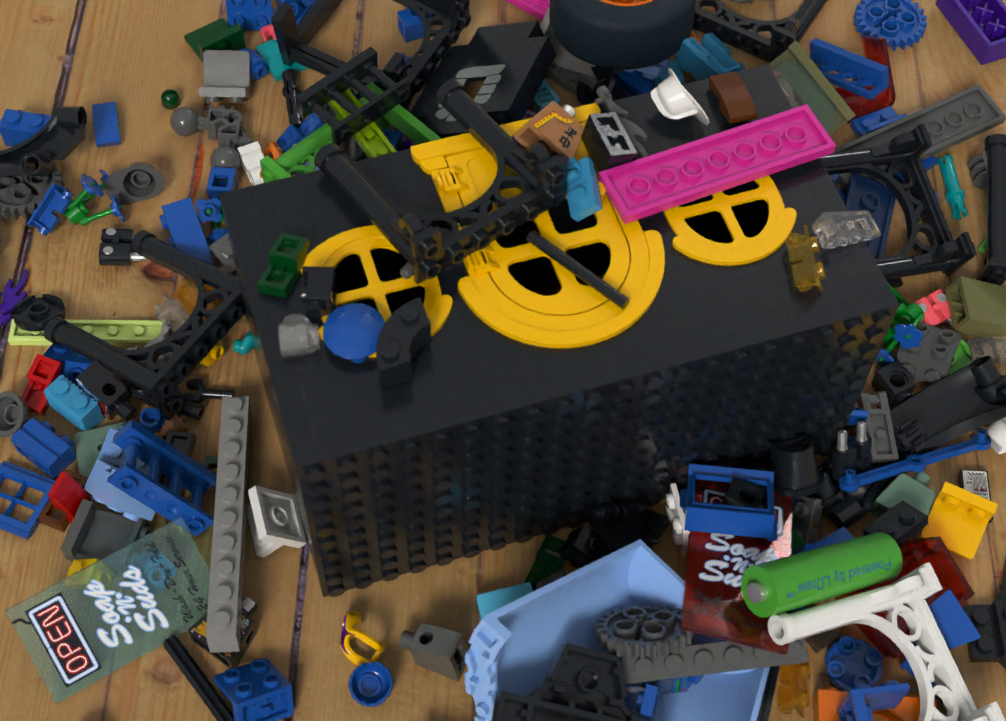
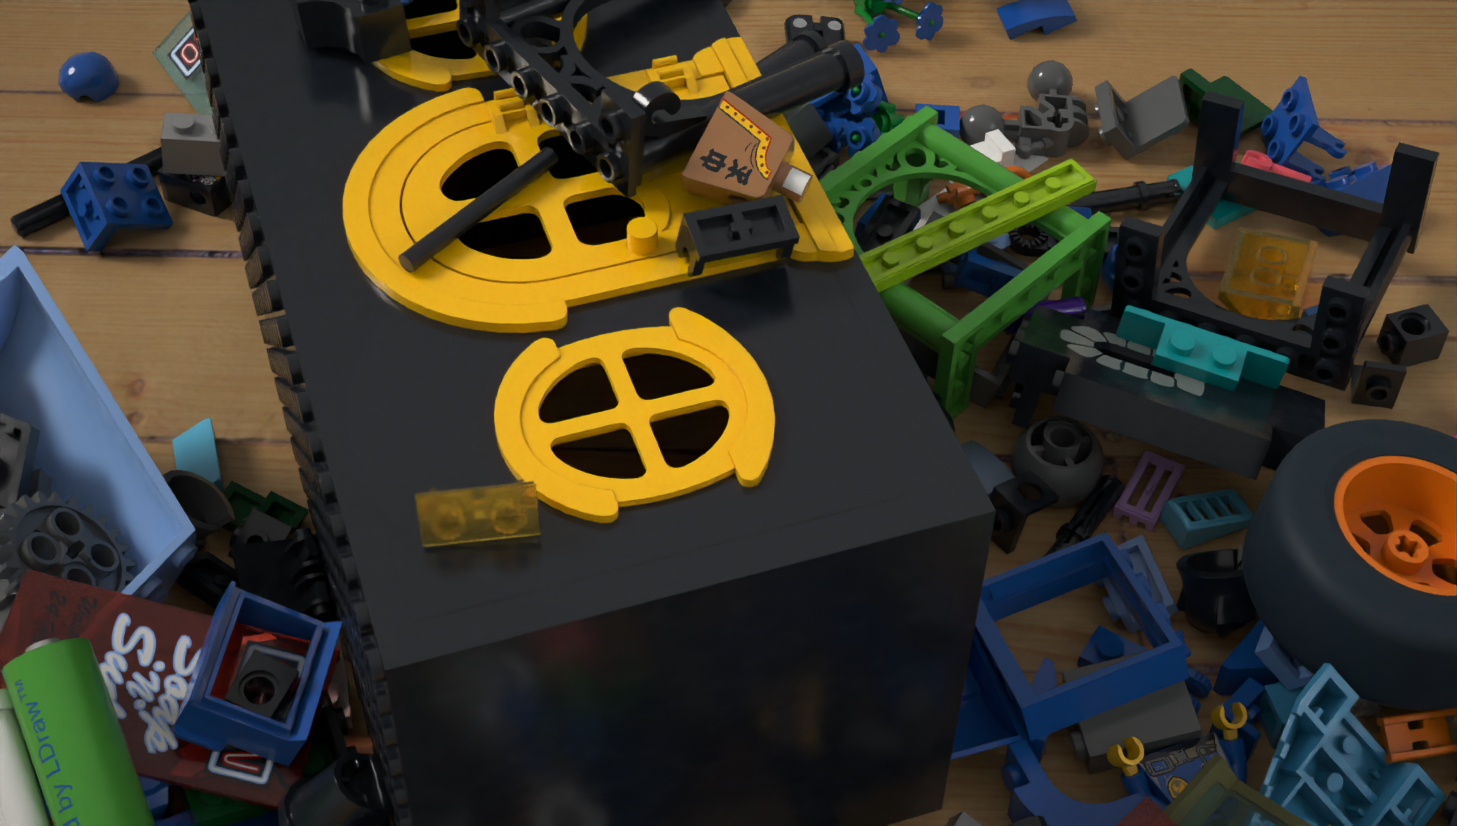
camera: 90 degrees right, 10 degrees down
dark grey piece [105,162,164,205] -> none
dark green hinge [161,89,181,110] -> none
blue brick [239,48,268,80] -> none
black fence [295,47,411,145] -> none
yellow piece [340,611,386,666] -> none
blue hair [348,661,394,707] -> none
dark grey torso [399,623,468,682] -> none
dark azure plate [566,156,602,222] -> none
dark grey piece [595,86,648,158] -> none
dark pink plate [598,104,836,224] -> none
white piece [651,68,710,125] -> none
reddish brown slope [709,71,757,124] -> none
clear slope [812,211,881,249] -> none
none -> teal bracket [1116,305,1290,392]
none -> clear yellow slope [1217,227,1318,332]

